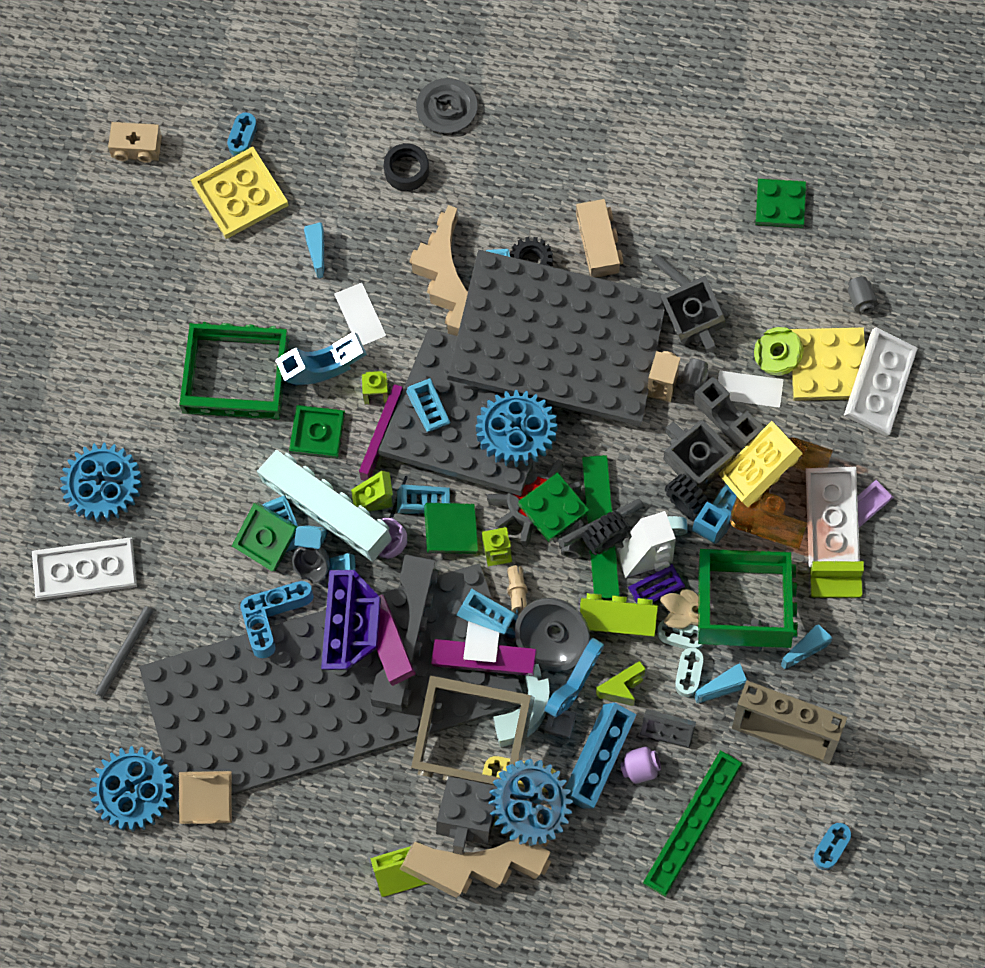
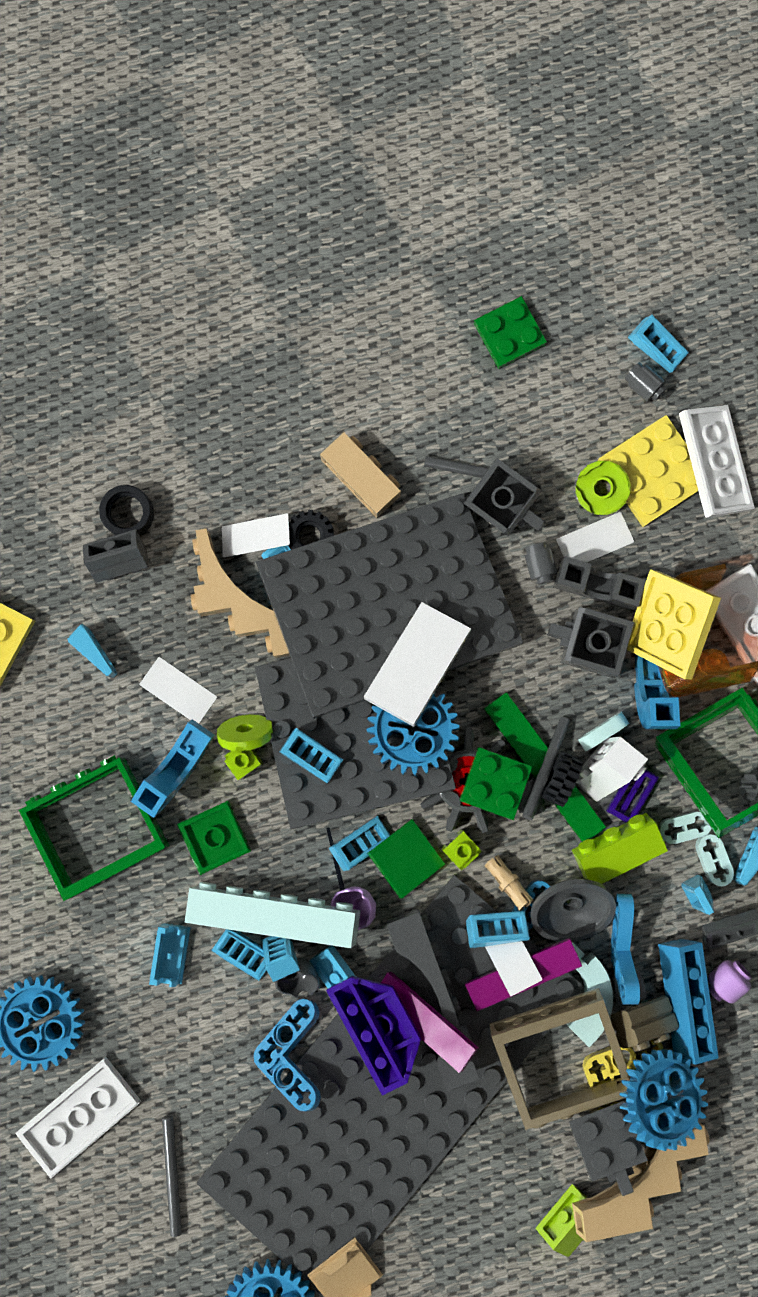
camera: 35 degrees left, 15 degrees up
green plate [232,502,297,572] -> none
lime slope [351,471,393,511] -> none
magenta tile [359,384,403,481] -> none
dark grey gear [416,78,478,135] -> none
lime slope [596,661,645,706] -> none
tan brick [647,351,681,402] -> none
tan plate [660,589,698,629] -> none
black tyre [664,474,710,521] -> none
none -> dark grey brick [83,529,149,583]
none -> medium azure hinge [149,923,191,987]
none -> lime tile [217,714,273,751]
none -> white sticker [222,514,290,557]
none -> white tile [364,602,471,727]
none -> dark tan brick [610,996,679,1052]
none -> medium azure slope [628,315,689,373]
none -> medium azure slope [681,875,714,915]

